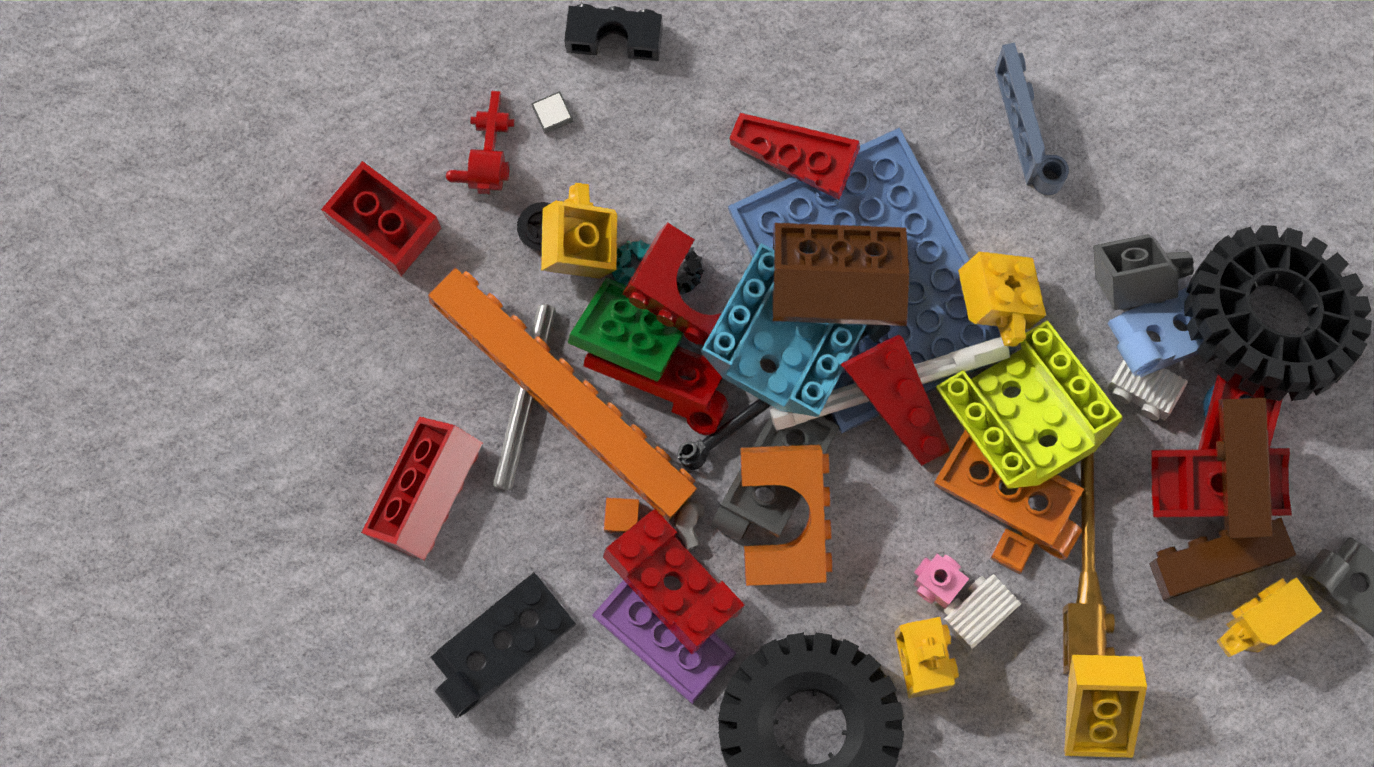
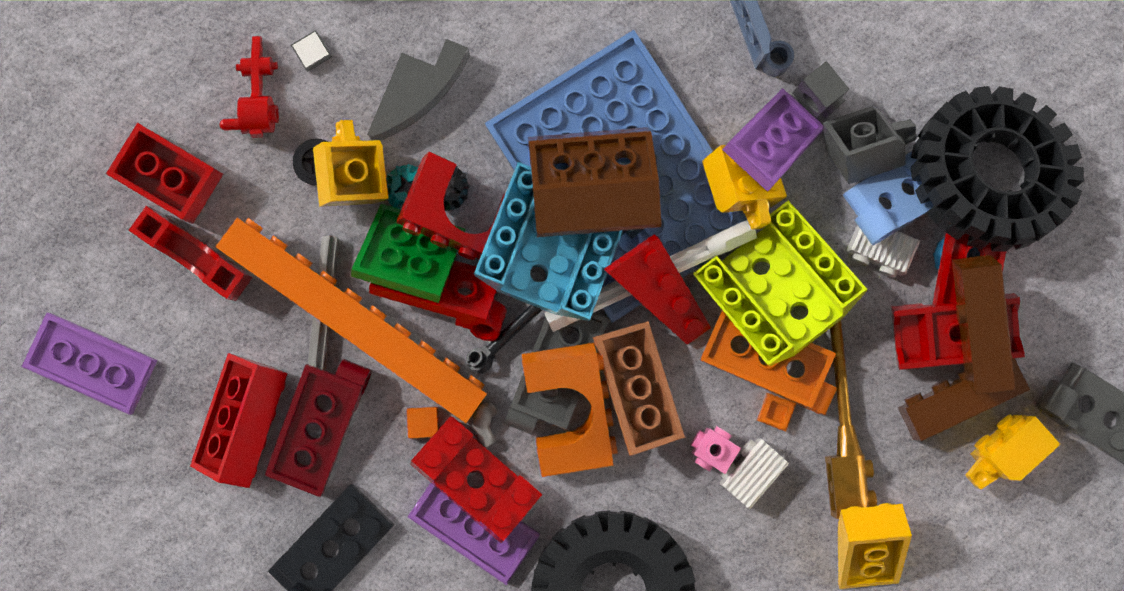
camera: 10 degrees left, 10 degrees up
red wing [729,113,860,200] -> none
yellow hinge [894,617,959,699] -> none
none -> medium lavender tile [21,312,158,415]
none -> red arch [128,206,253,301]
none -> dark red hinge [264,359,372,497]
none -> dark grey slope [367,39,470,141]
none -> nougat slope [593,321,685,456]
none -> medium lavender tile [722,88,824,192]
none -> dark grey brick [792,61,849,119]

